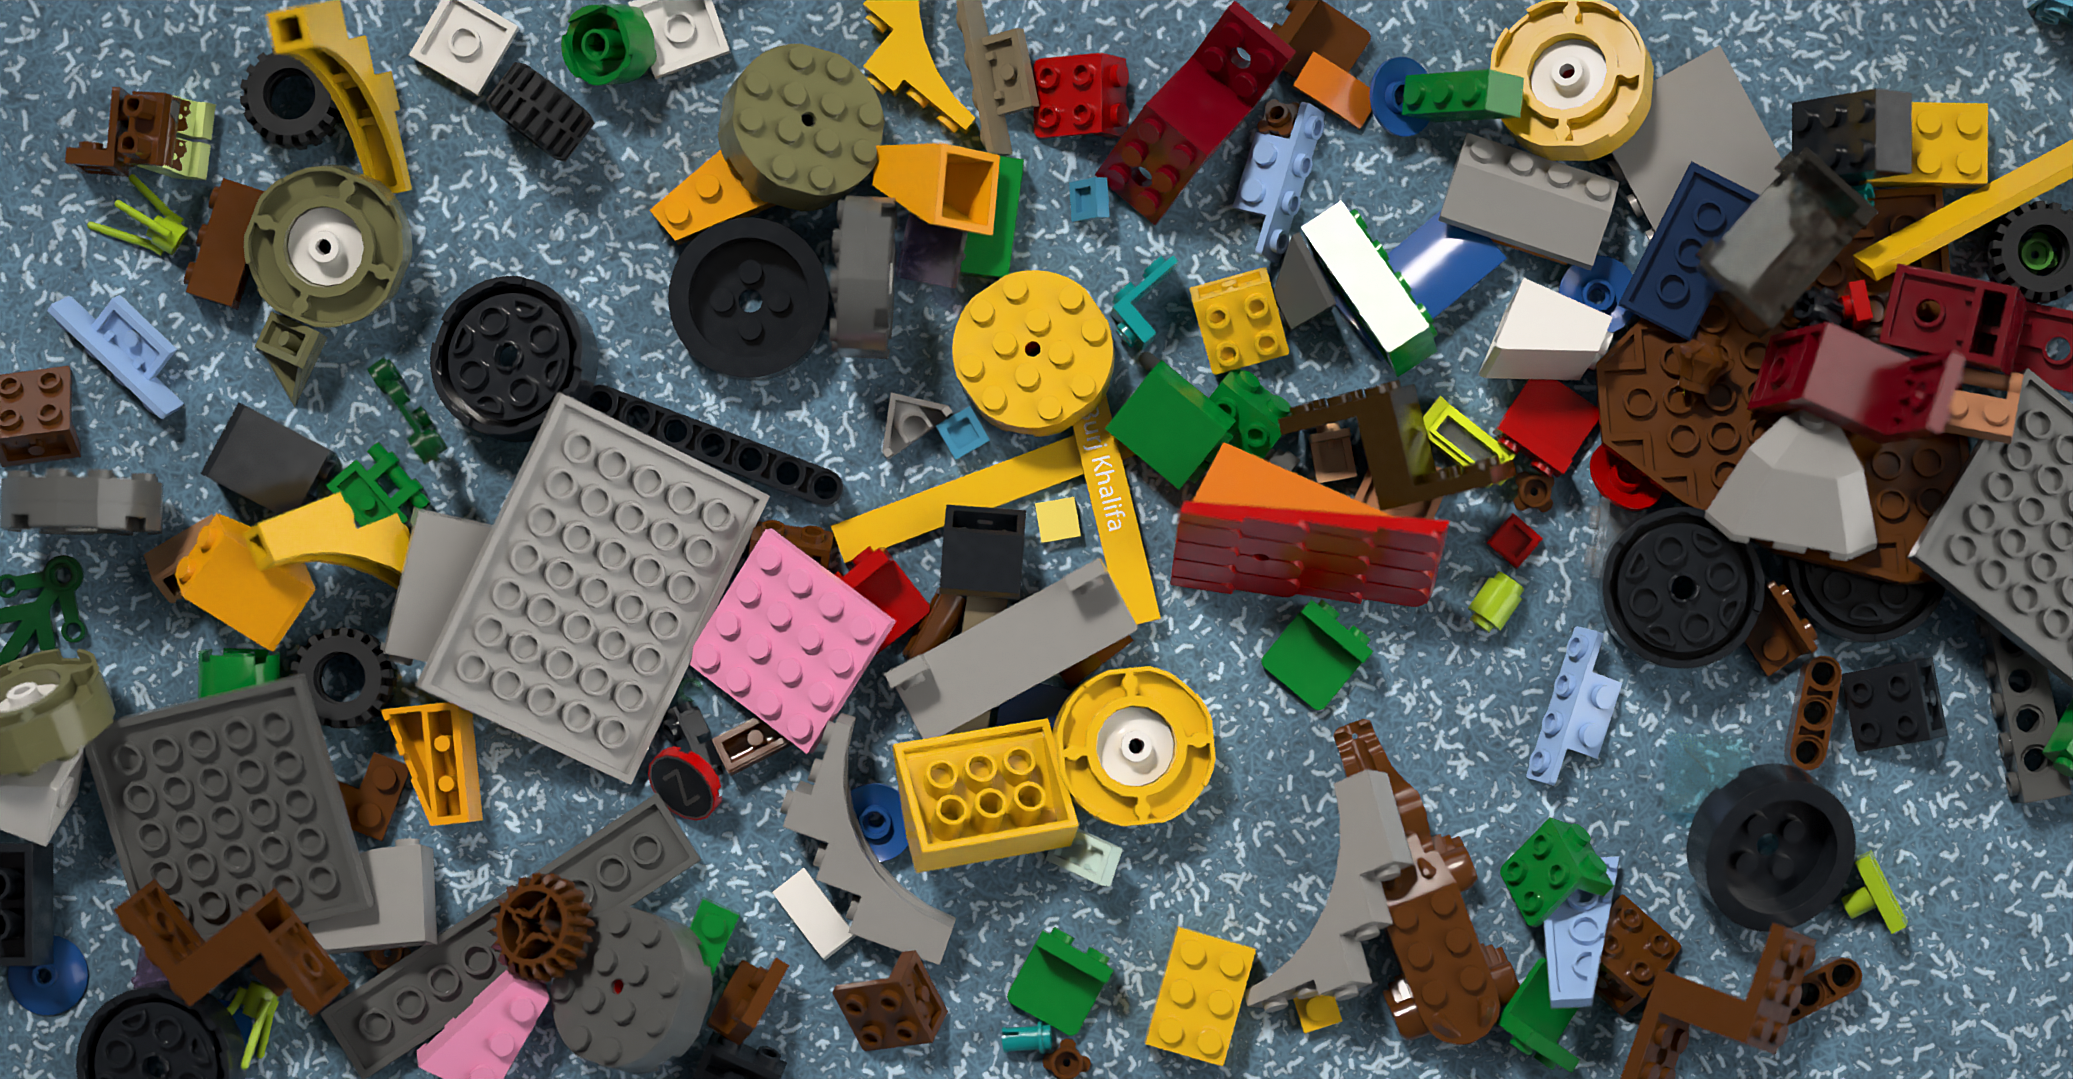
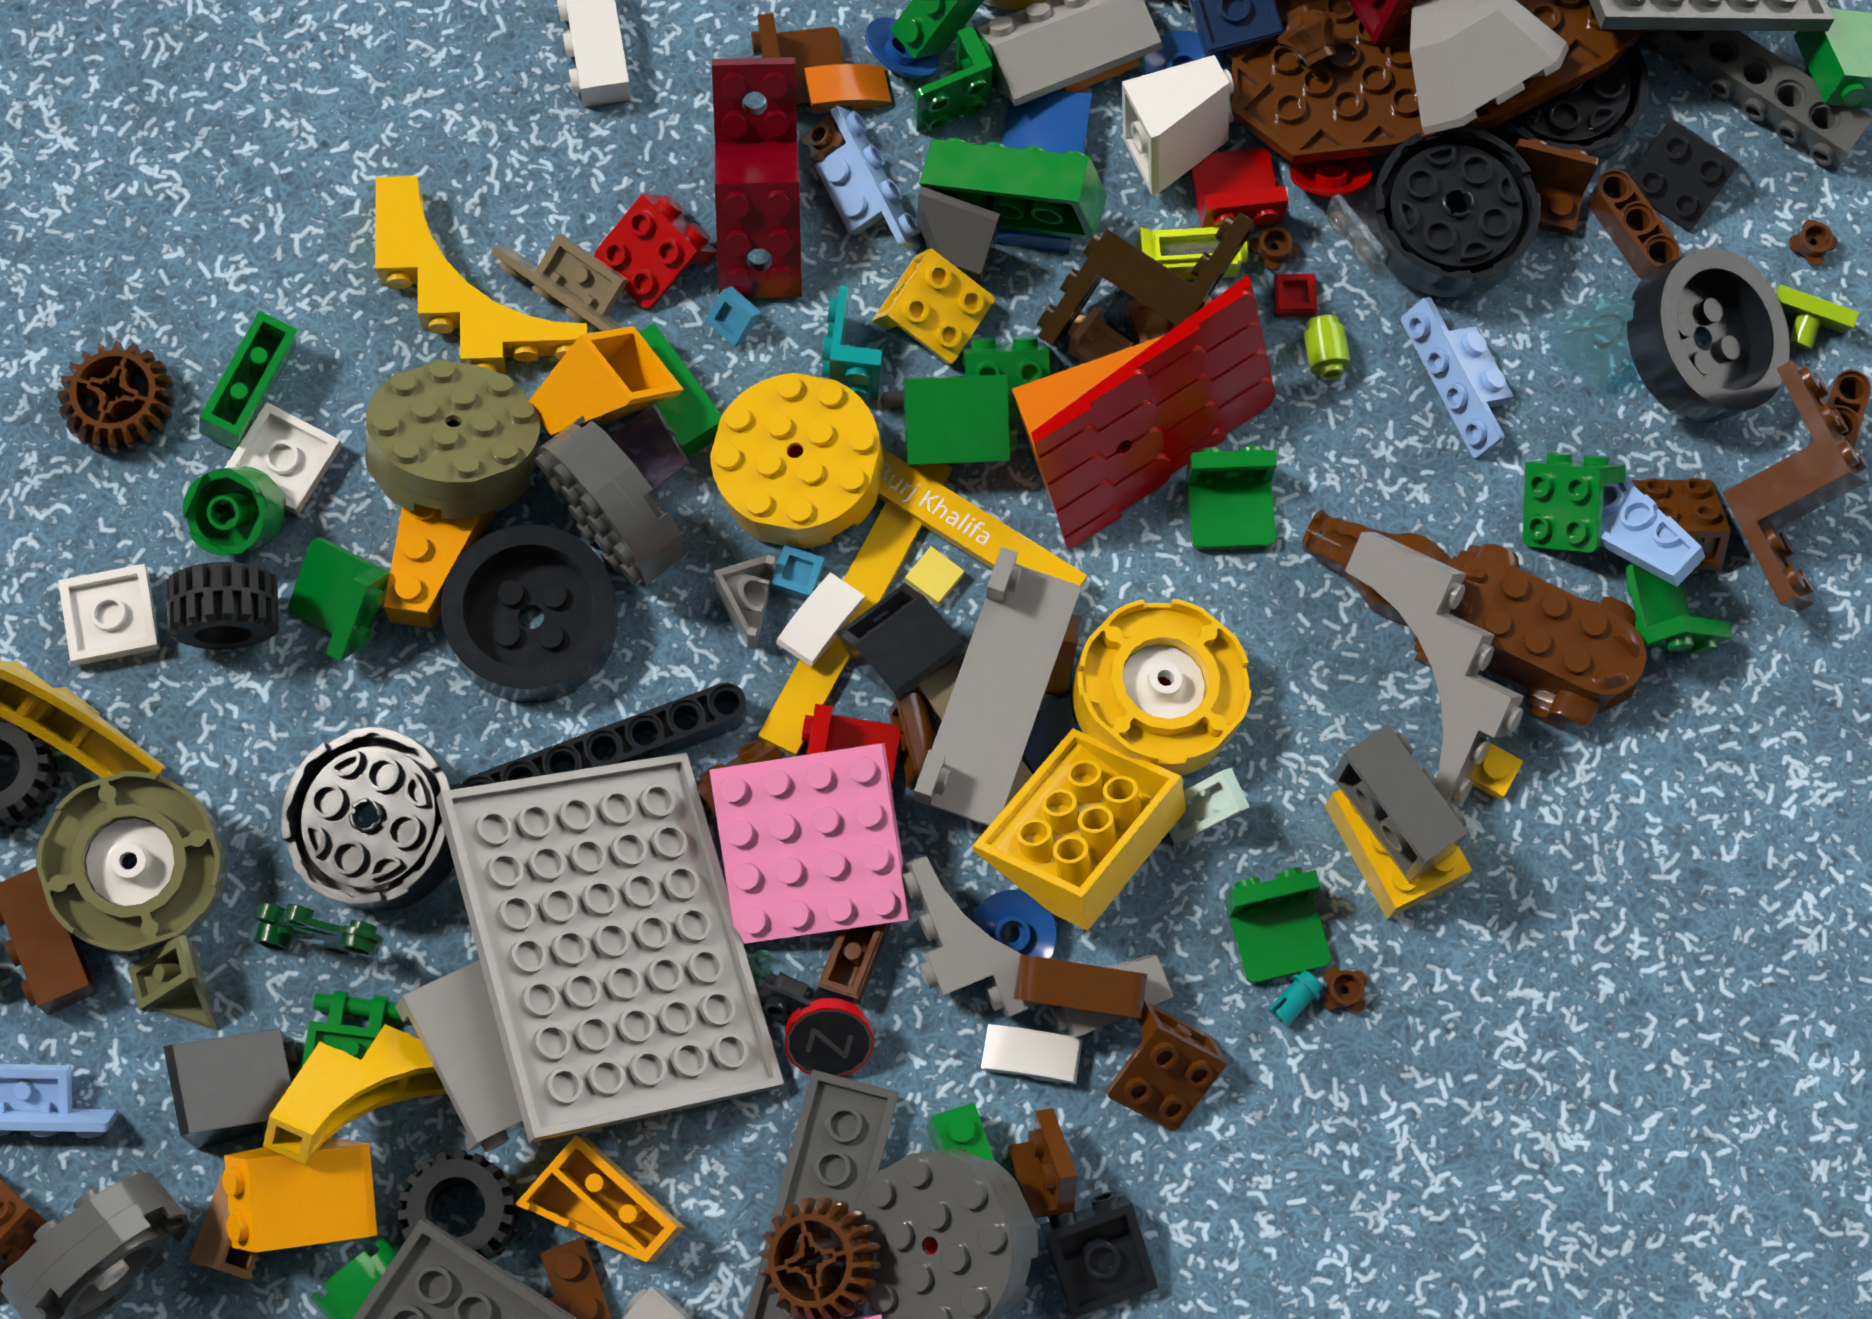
camera: 50 degrees left, 15 degrees down
none -> green bracket [288,537,390,661]
none -> white slope [776,572,865,667]
none -> green bracket [913,25,993,132]
none -> reddish brown beam [1014,954,1148,1019]
none -> dark grey brick [1331,724,1468,883]
none -> reddish brown plate [1788,220,1838,266]

